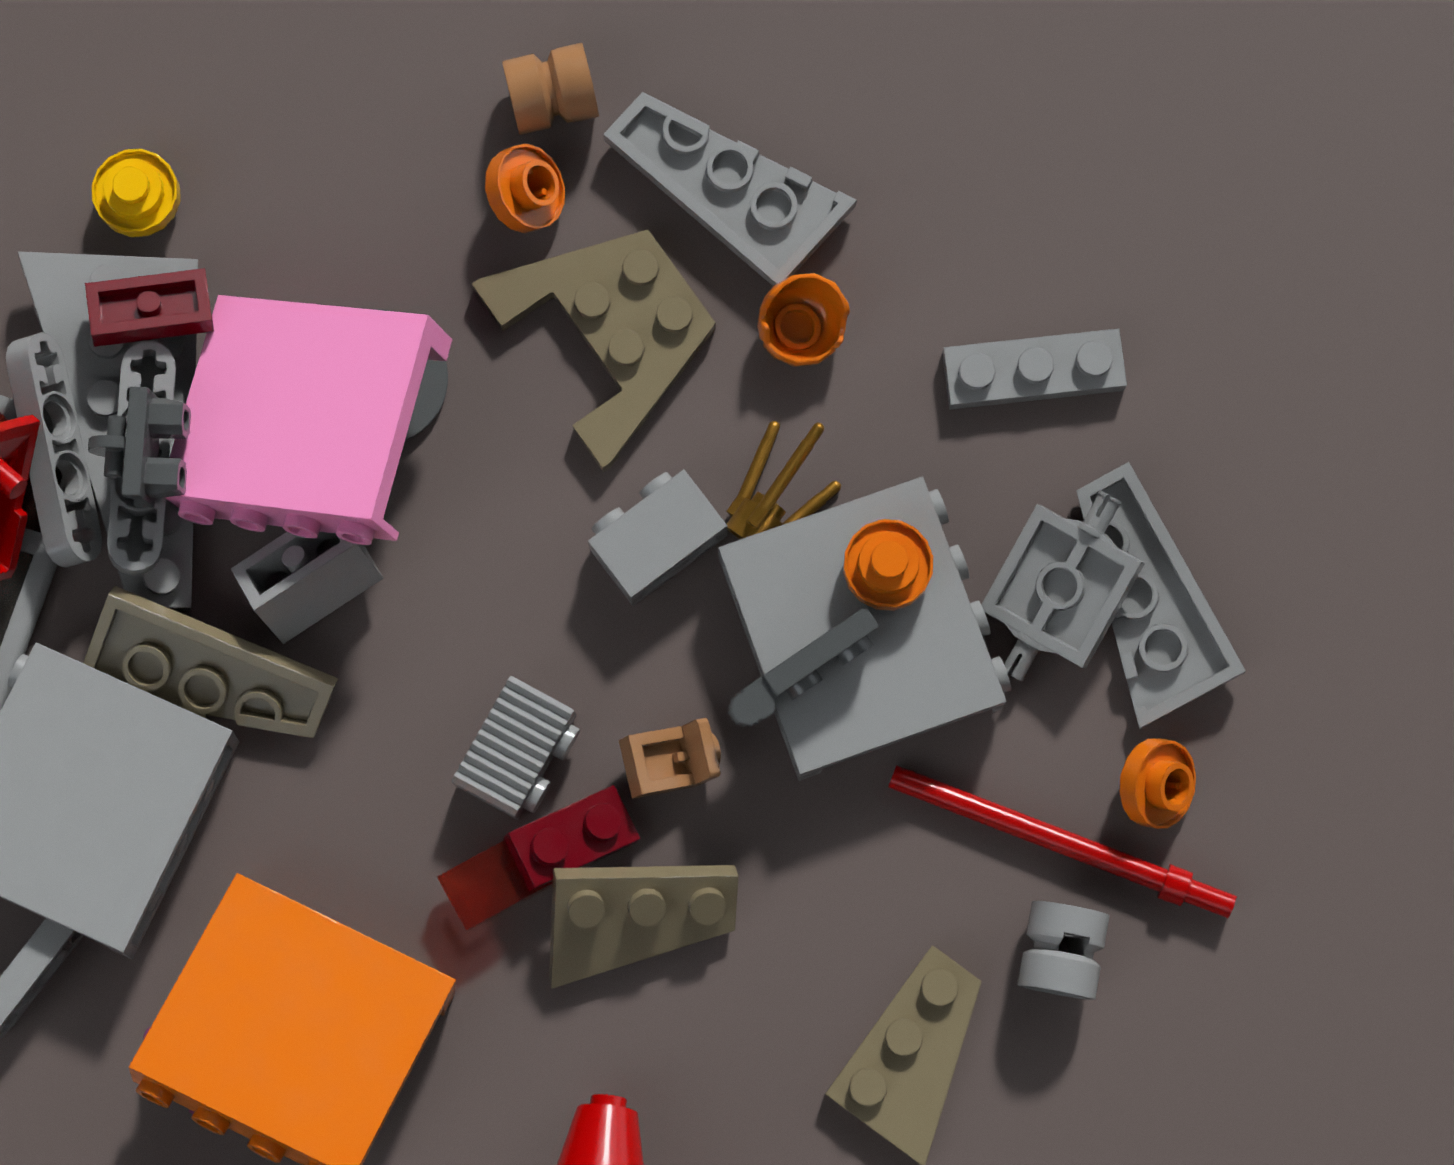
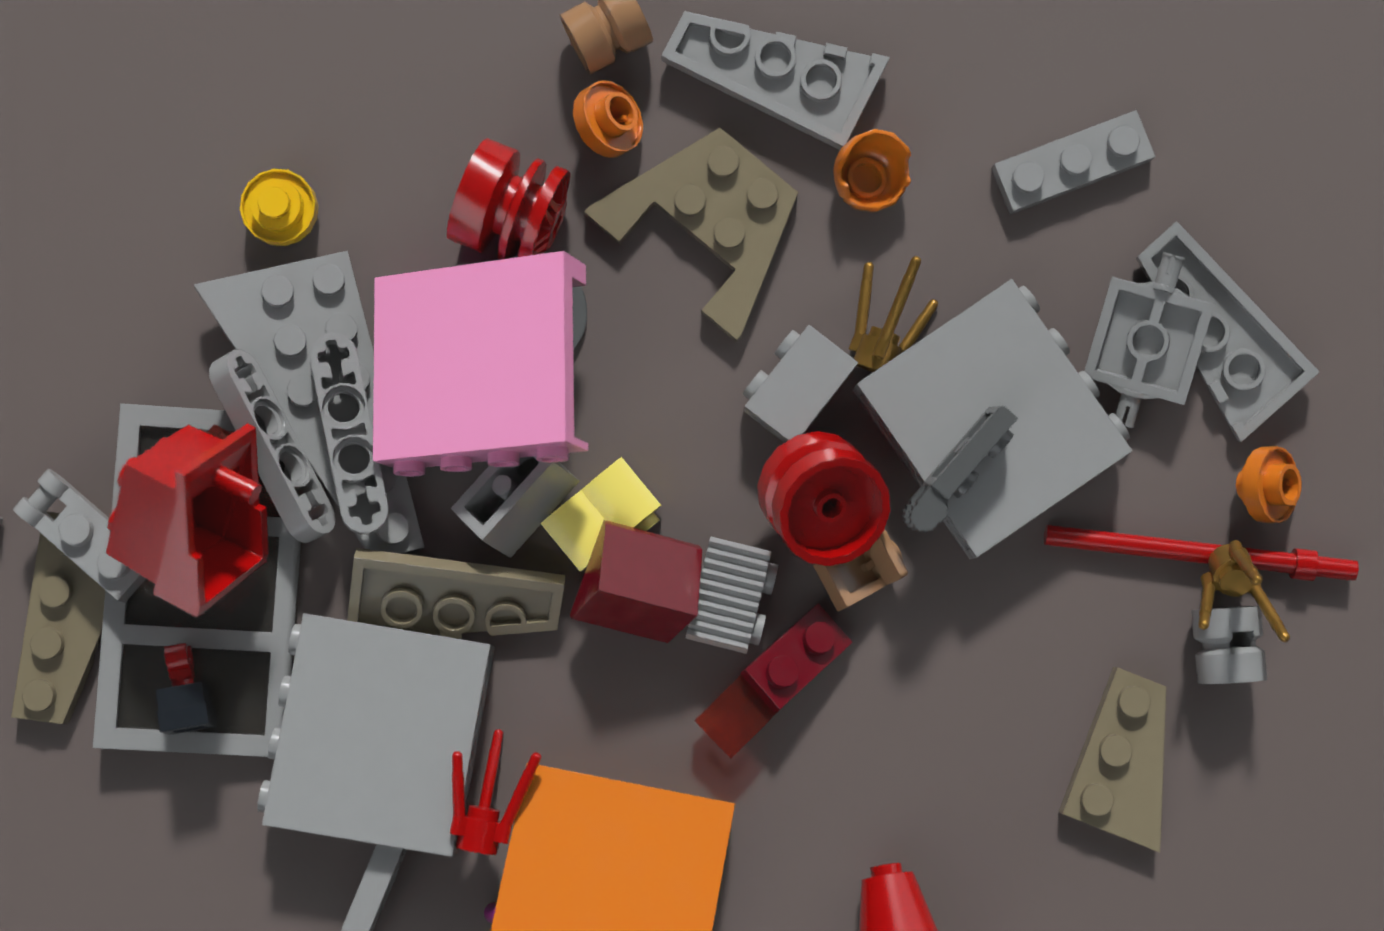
camera: 15 degrees left, 5 degrees up
dark red plate [85,268,214,347] -> none
dark grey hips [88,387,191,508] -> none
dark tan wing [549,865,739,989] -> none
orange plate [843,519,933,611] -> none
none -> red wheel [447,138,571,260]
none -> red plant [450,729,542,855]
none -> light yellow brick [540,457,662,572]
none -> dark red slope [570,520,703,643]
none -> red wheel [757,431,891,566]
none -> pearl gold plant [1198,540,1290,642]

